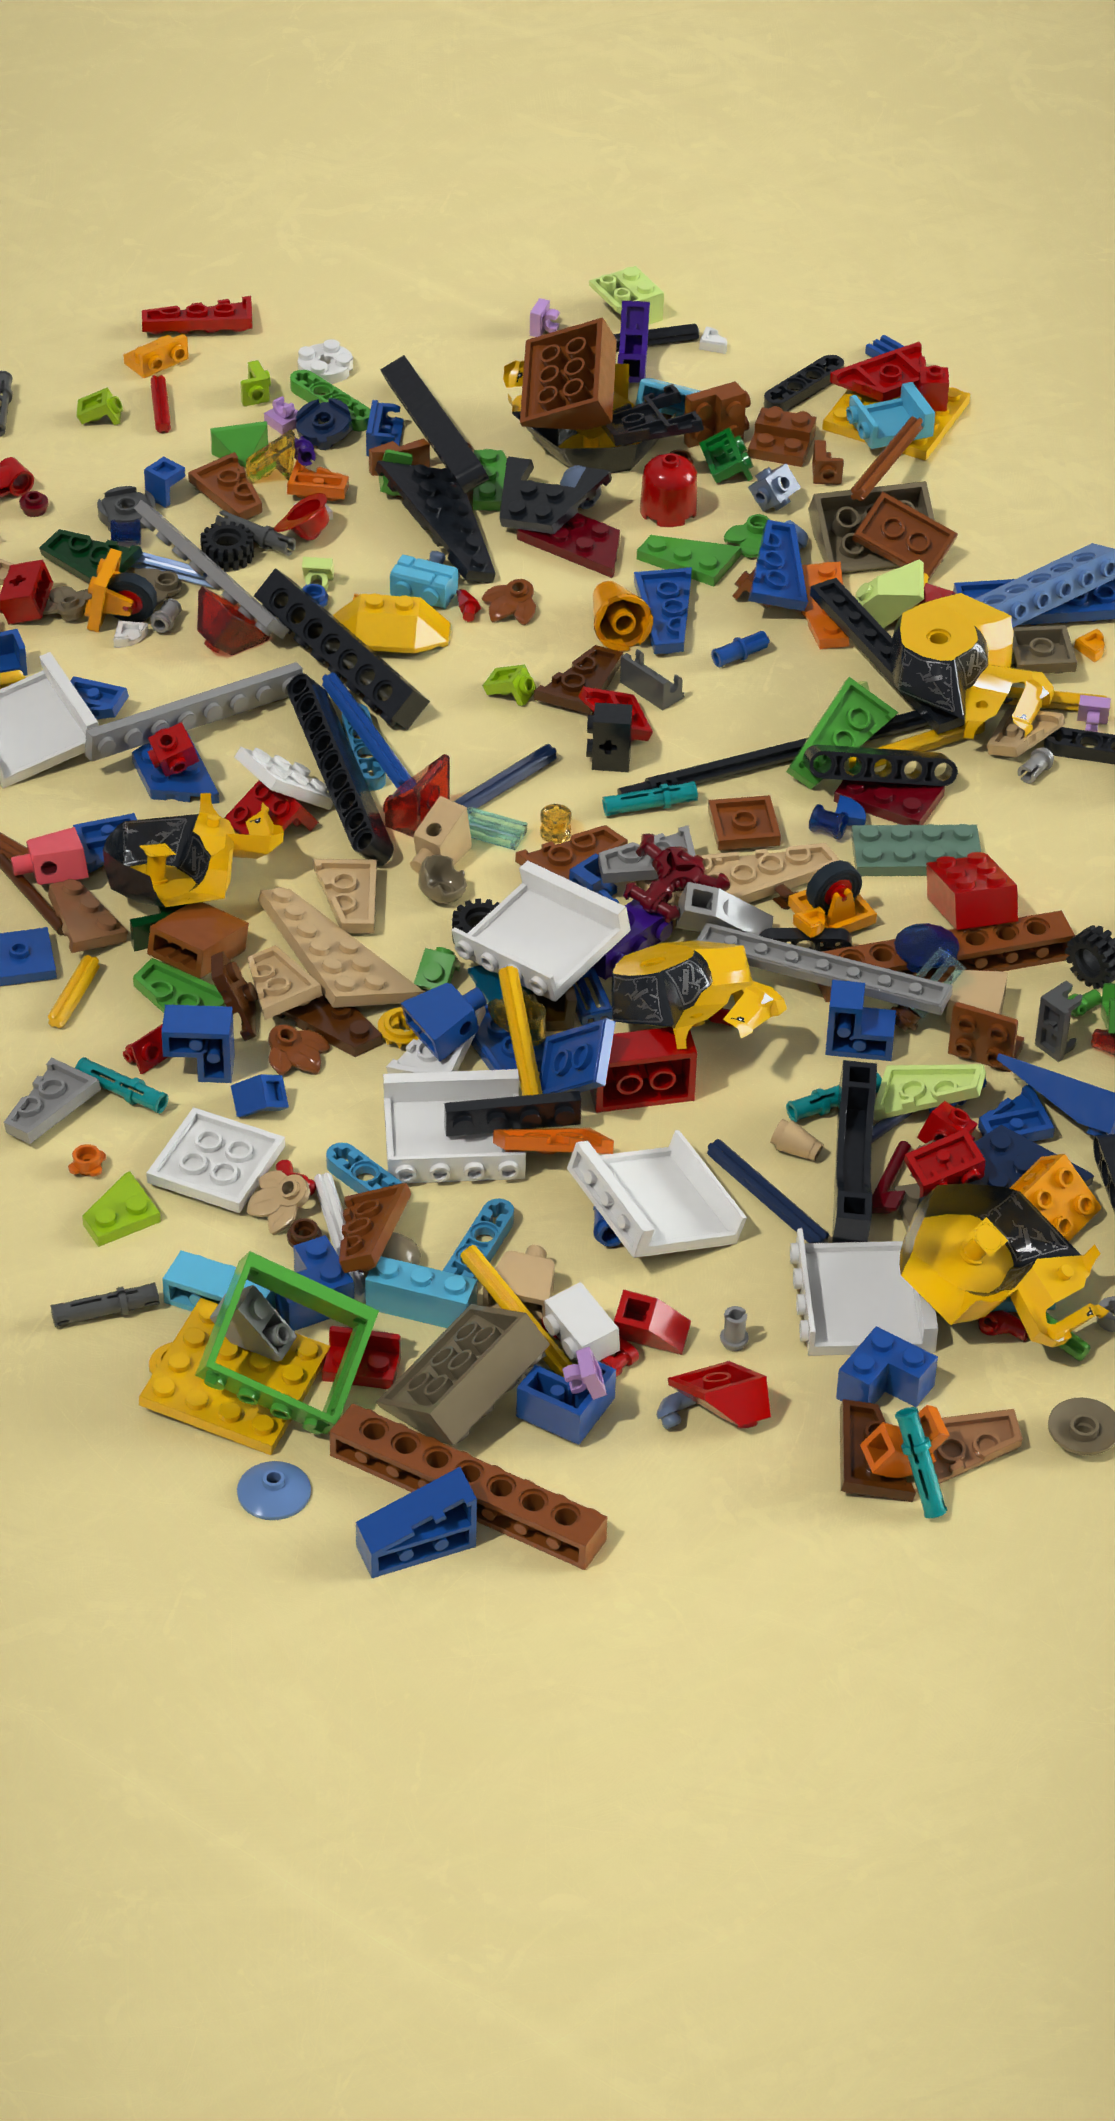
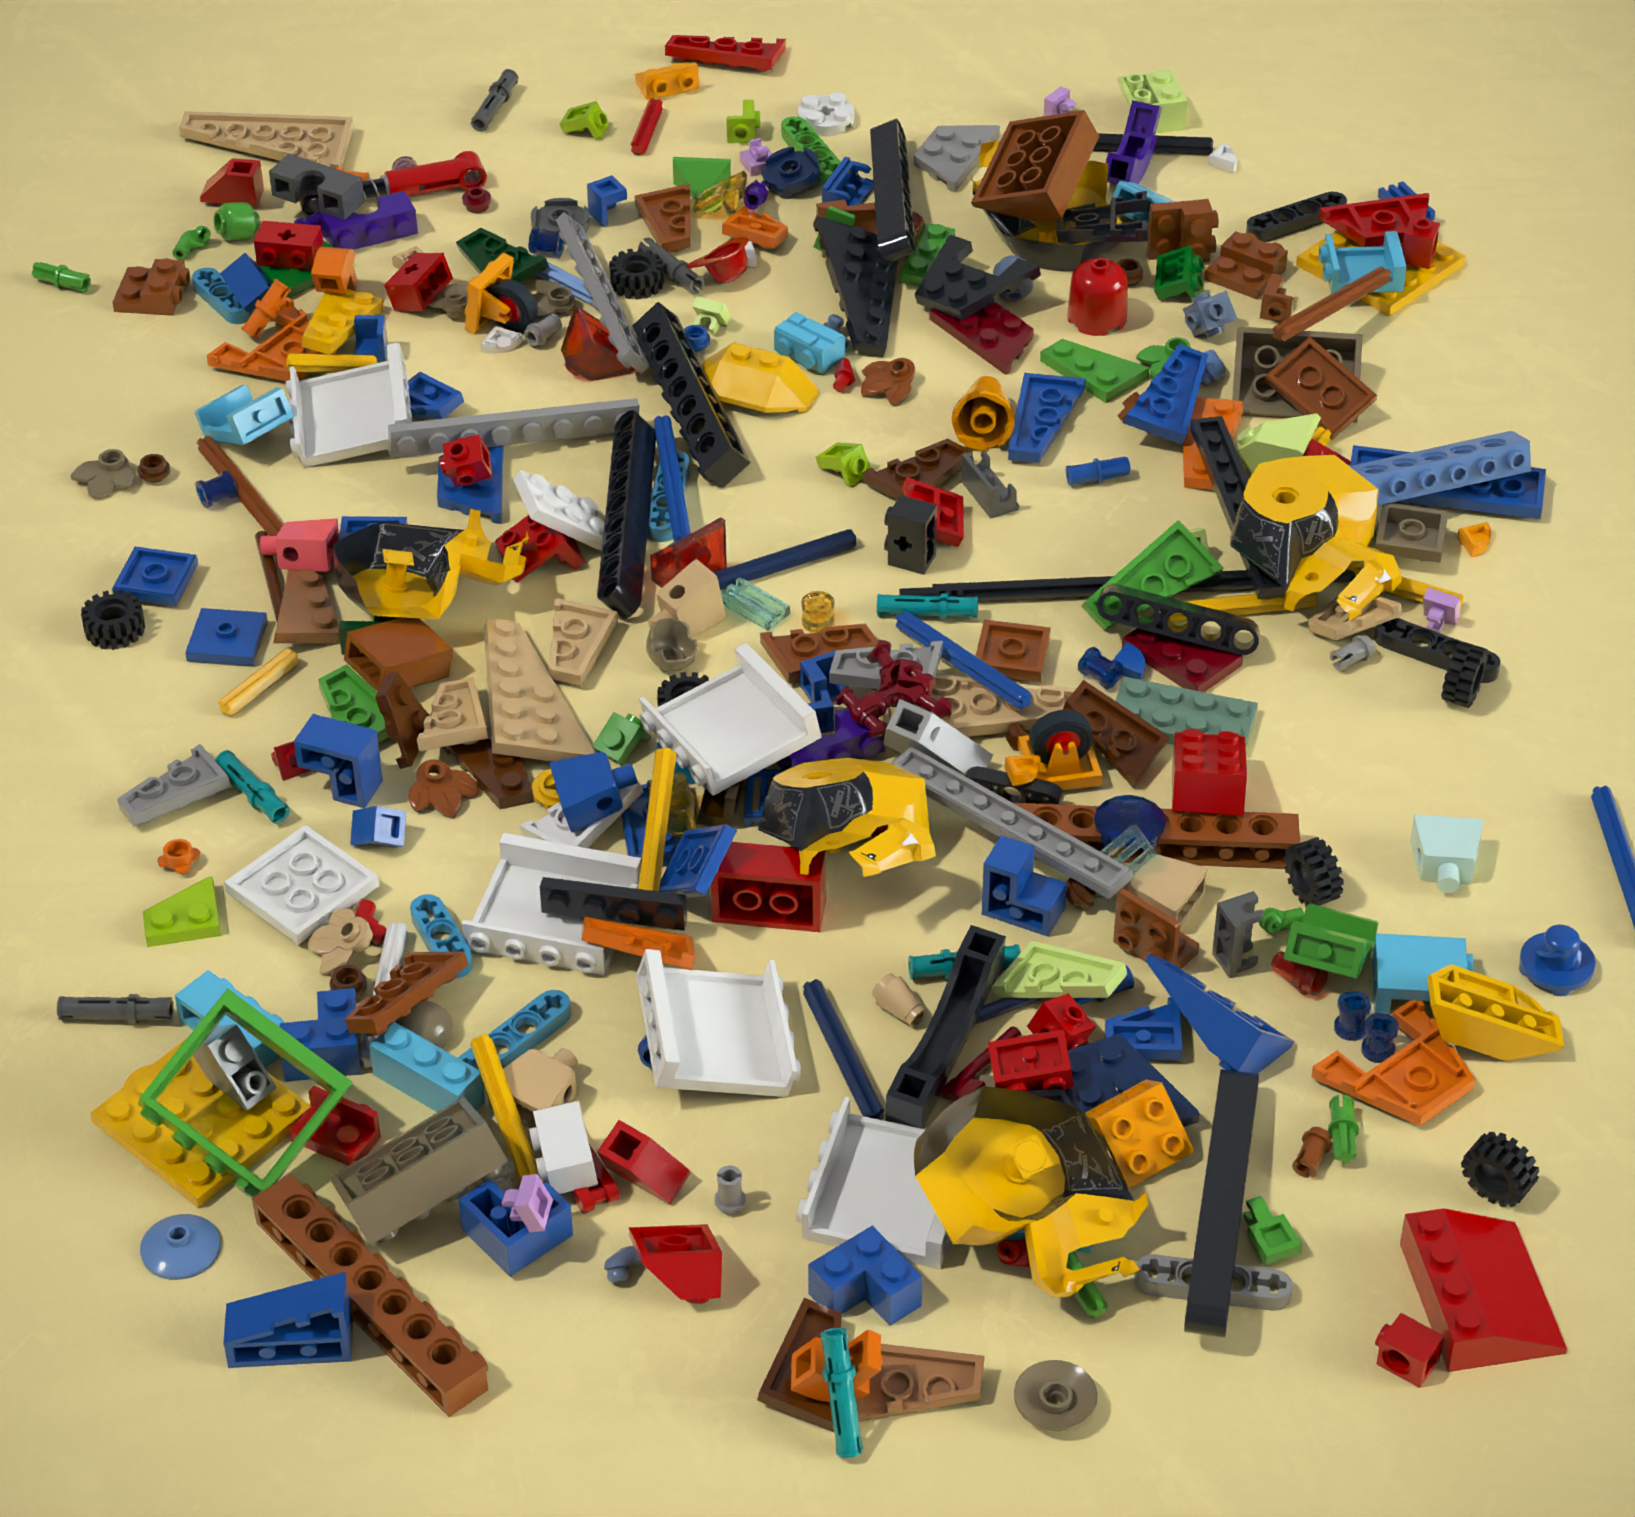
camera: 20 degrees right, 0 degrees up
none -> blue axle [896,611,1032,710]
none -> light grey wing [914,125,1000,192]
none -> reddish brown wing [1063,680,1170,788]

